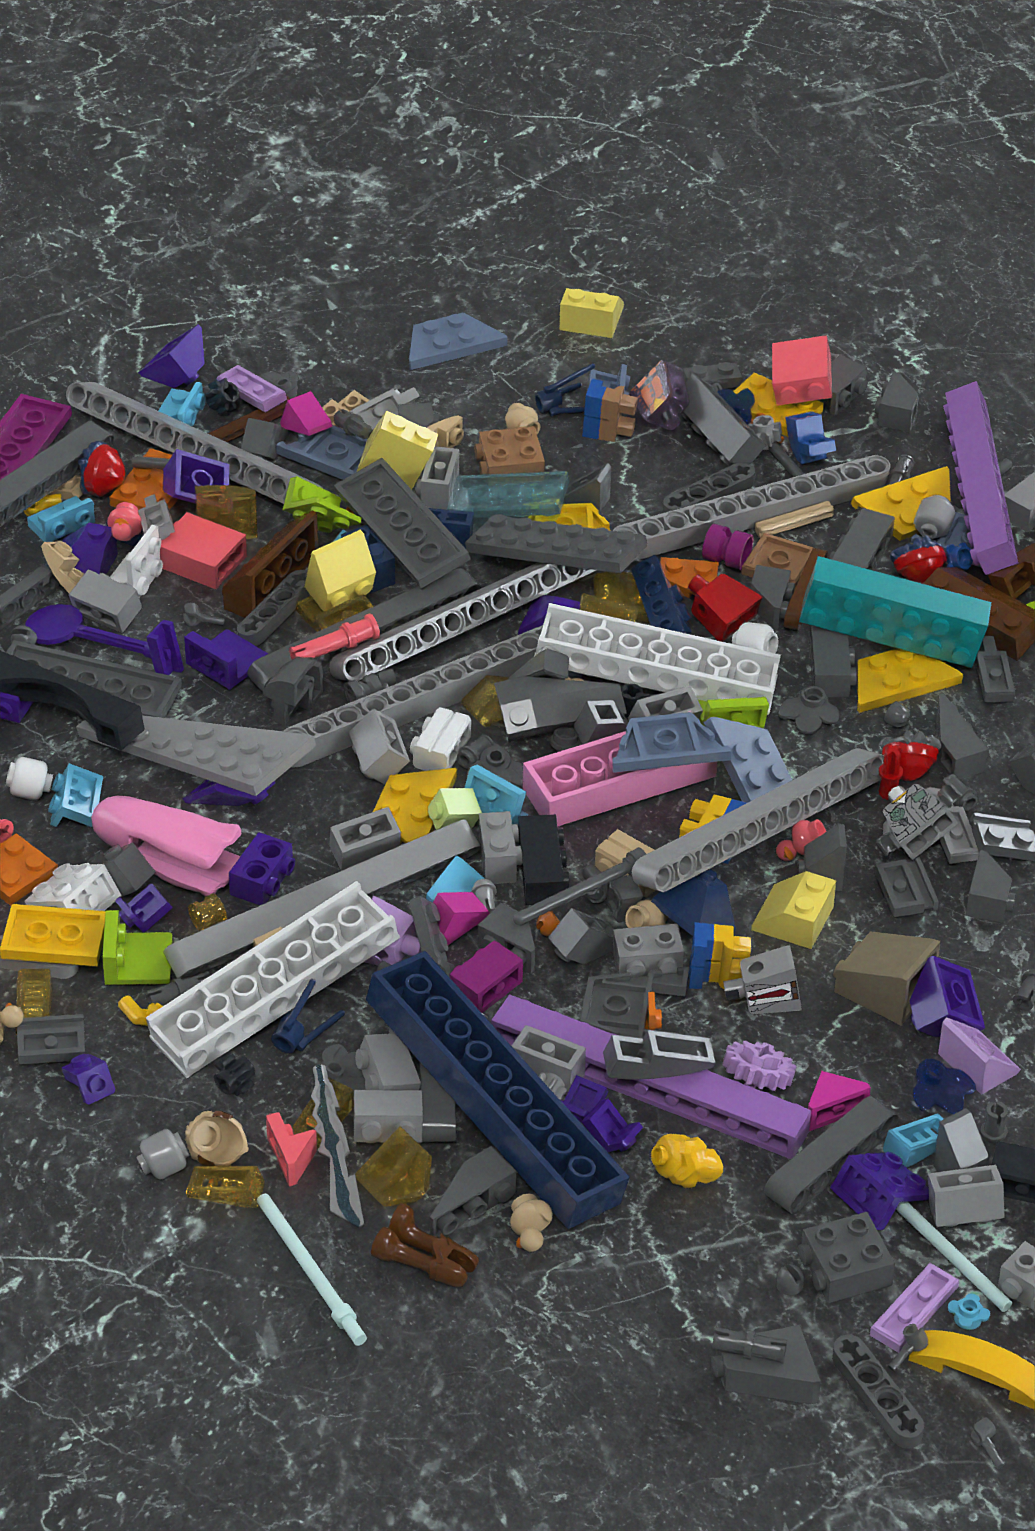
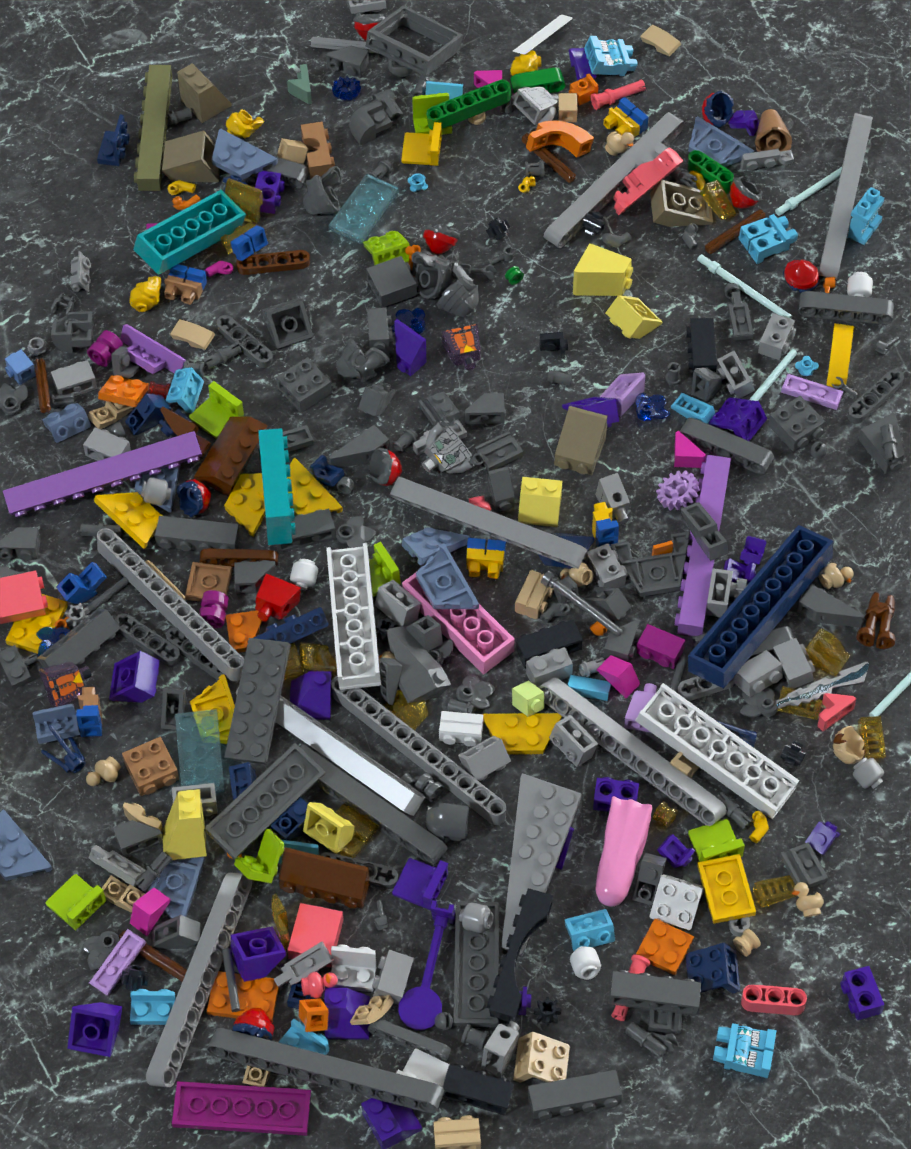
camera: 105 degrees left, 15 degrees up
coral pin [289,613,380,659] -> none
dark grey hinge [409,896,455,976] -> none
medium azure bracket [465,765,528,824] -> none
yellow head [651,1134,723,1188] -> none
red axle [878,744,903,800] -> none
blue plate [946,543,973,571] -> none
none -> lime bracket [45,874,106,931]
none -> dark purple slope [109,651,160,703]
none -> orange brick [299,998,329,1032]
none -> dark blue bracket [310,455,345,487]
none -> light grey head [459,903,493,933]

